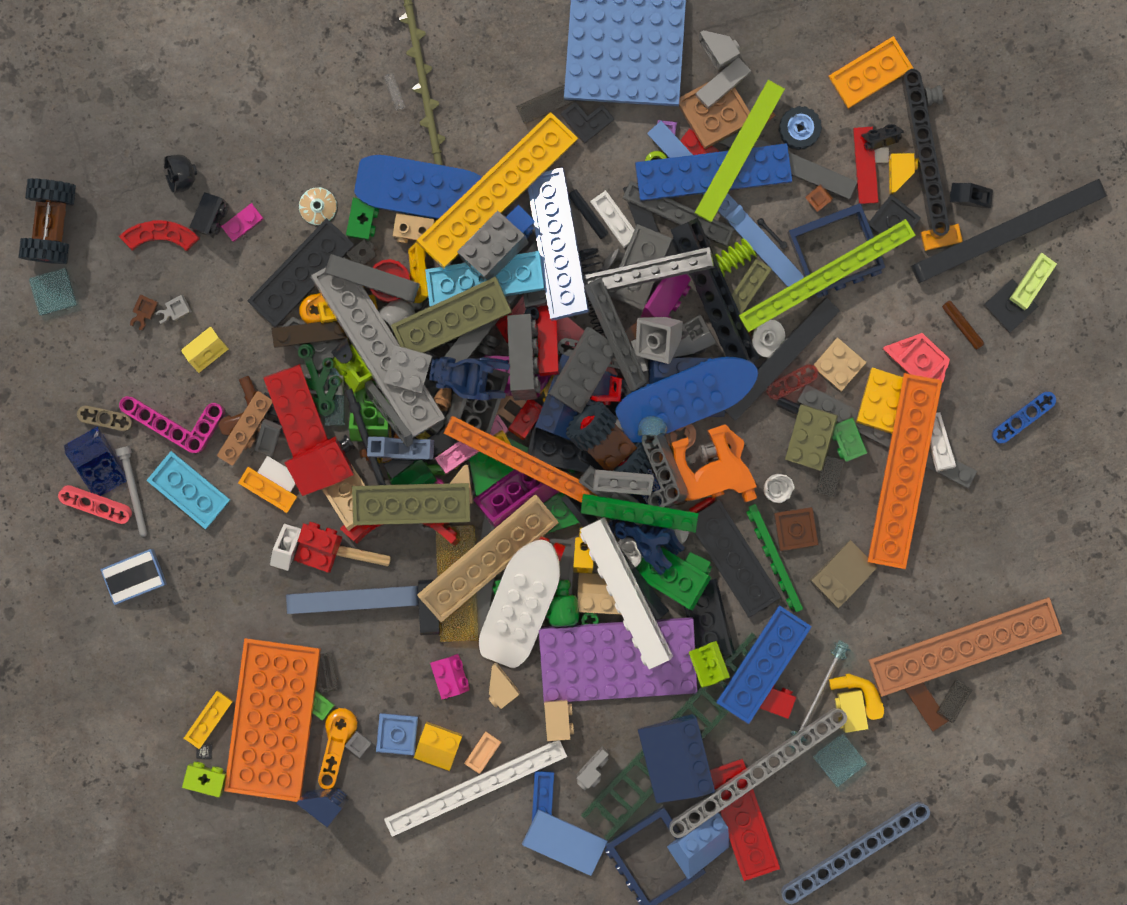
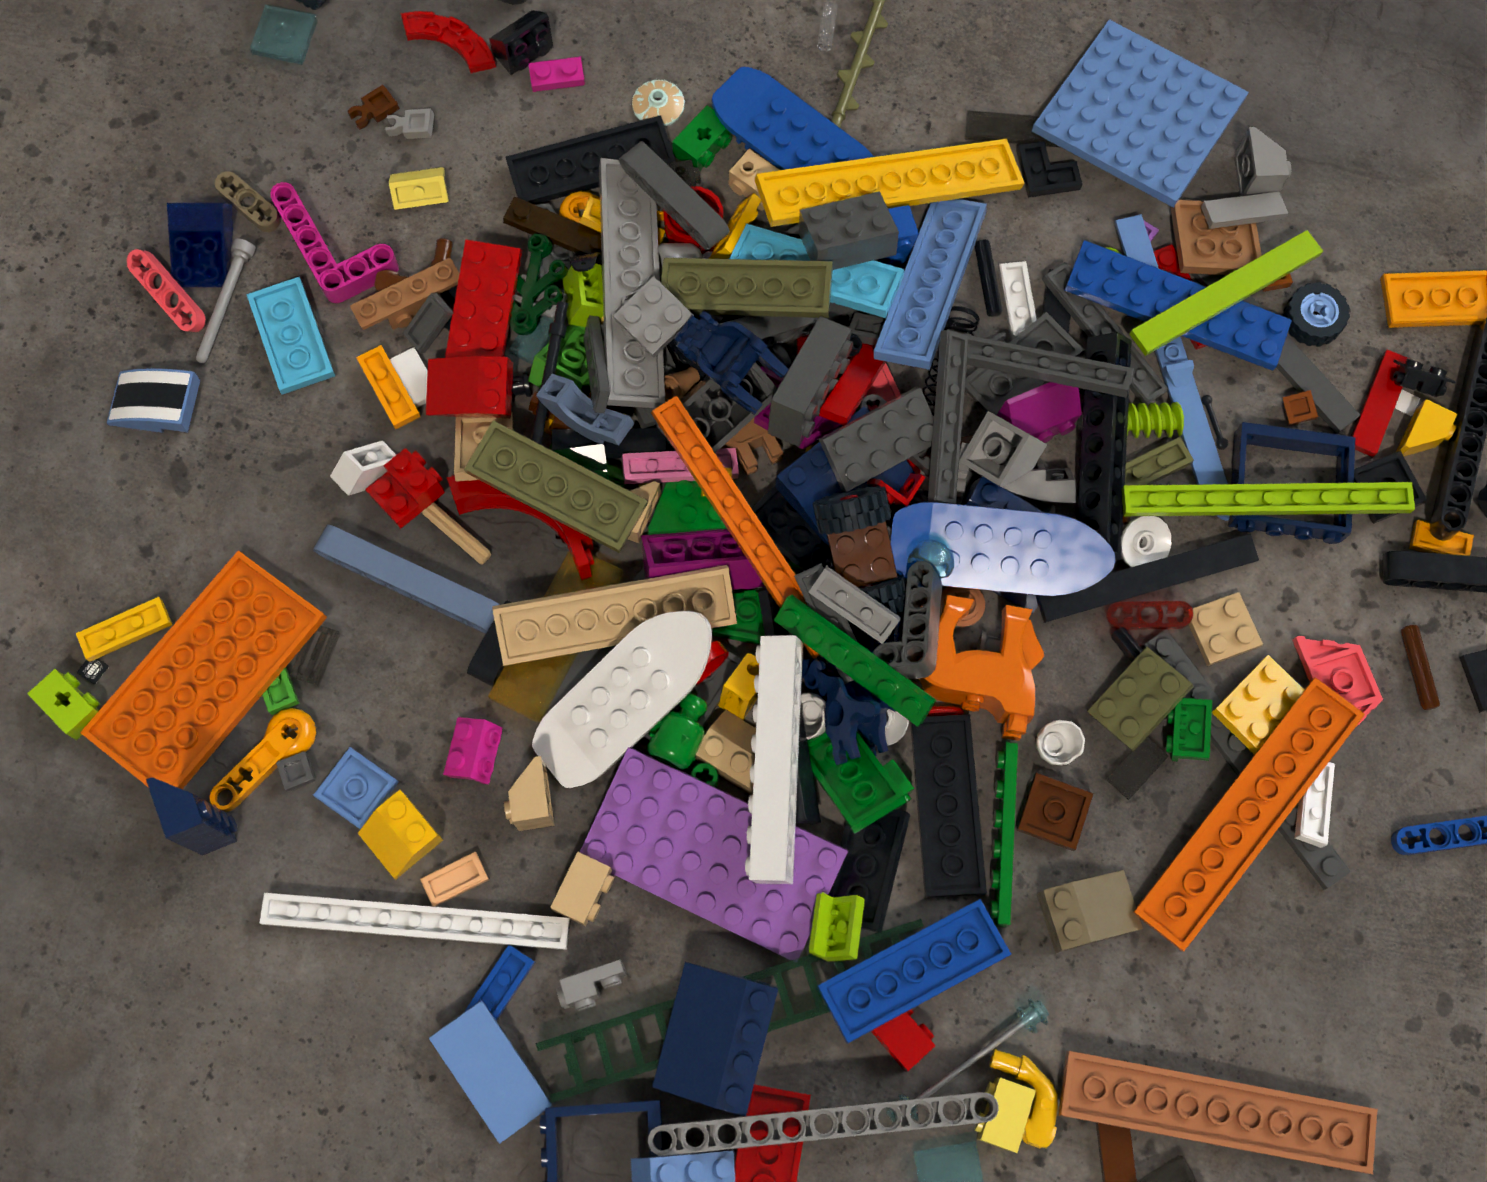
camera: 25 degrees right, 15 degrees down
red plate [508,400,543,440] -> none

